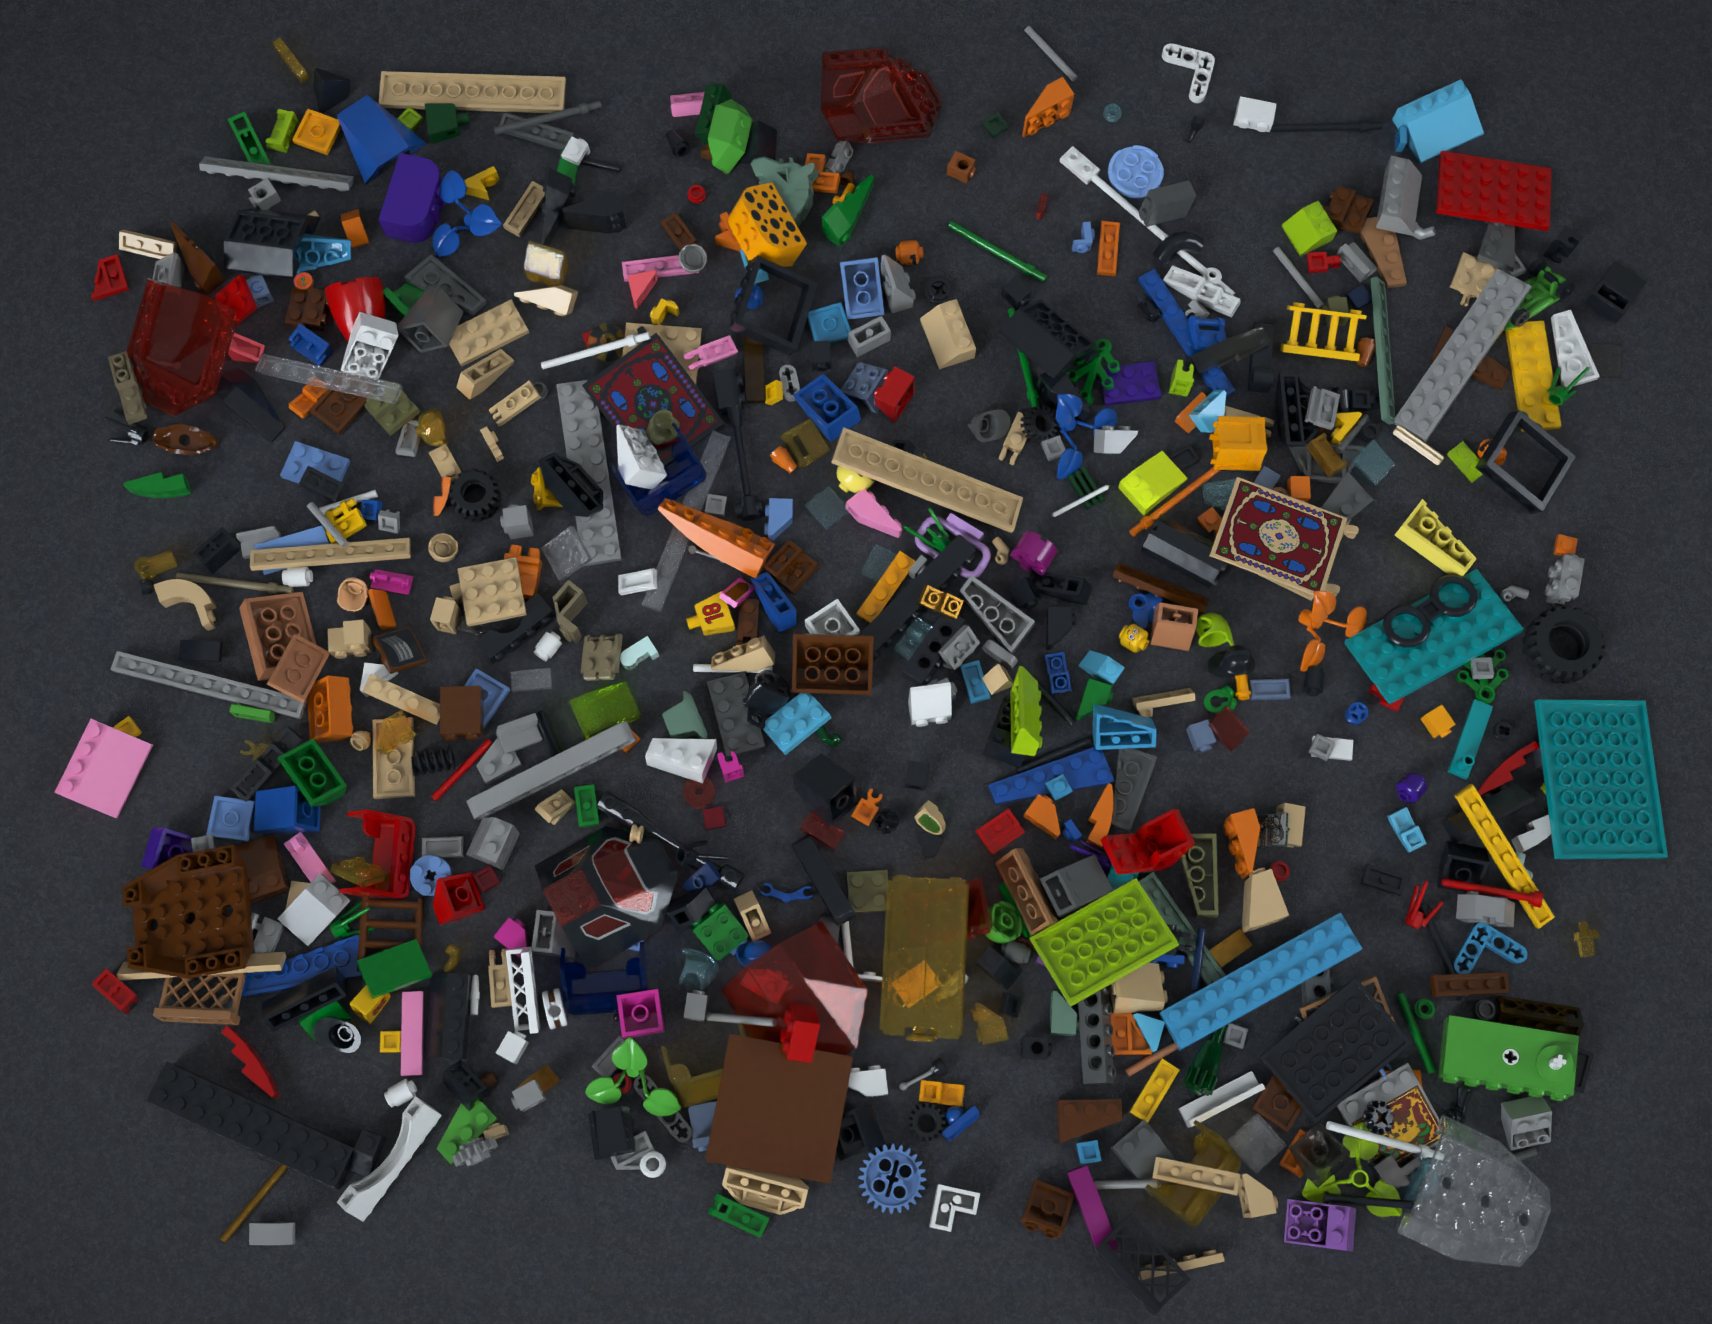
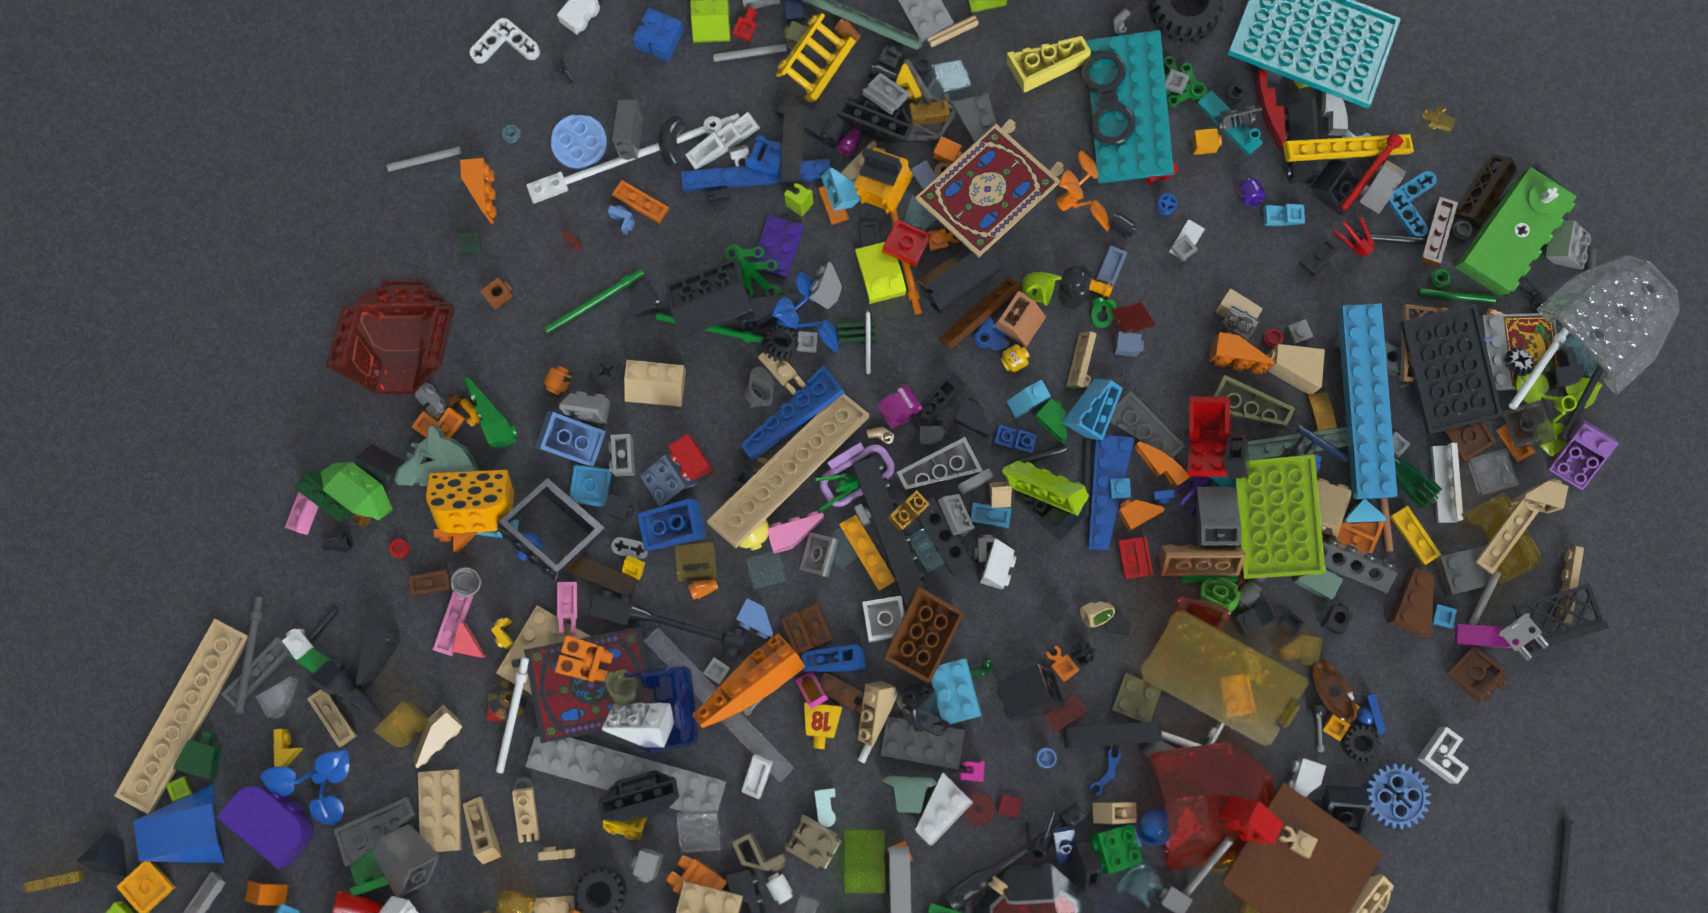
camera: 60 degrees left, 5 degrees up
none -> clear slope [256,676,299,719]
none -> orange hips [555,635,613,682]
none -> blue piece [633,7,684,62]
none -> blue wing [741,366,845,461]
none -> light grey slope [799,532,839,577]
none -> magenta cone [837,128,862,156]
none -> black panel [859,148,902,186]
none -> red tile [882,219,931,267]
none -> medium blue wheel [1035,748,1057,768]
none -> dark grey hinge [1214,105,1262,131]
none -> black slope [1225,434,1250,479]
none -> tan plate [1278,826,1318,858]
none -> light grey plate [1287,319,1313,345]
none -> reddish brown piece [1313,660,1357,722]
none -> light grey piece [1499,613,1549,660]

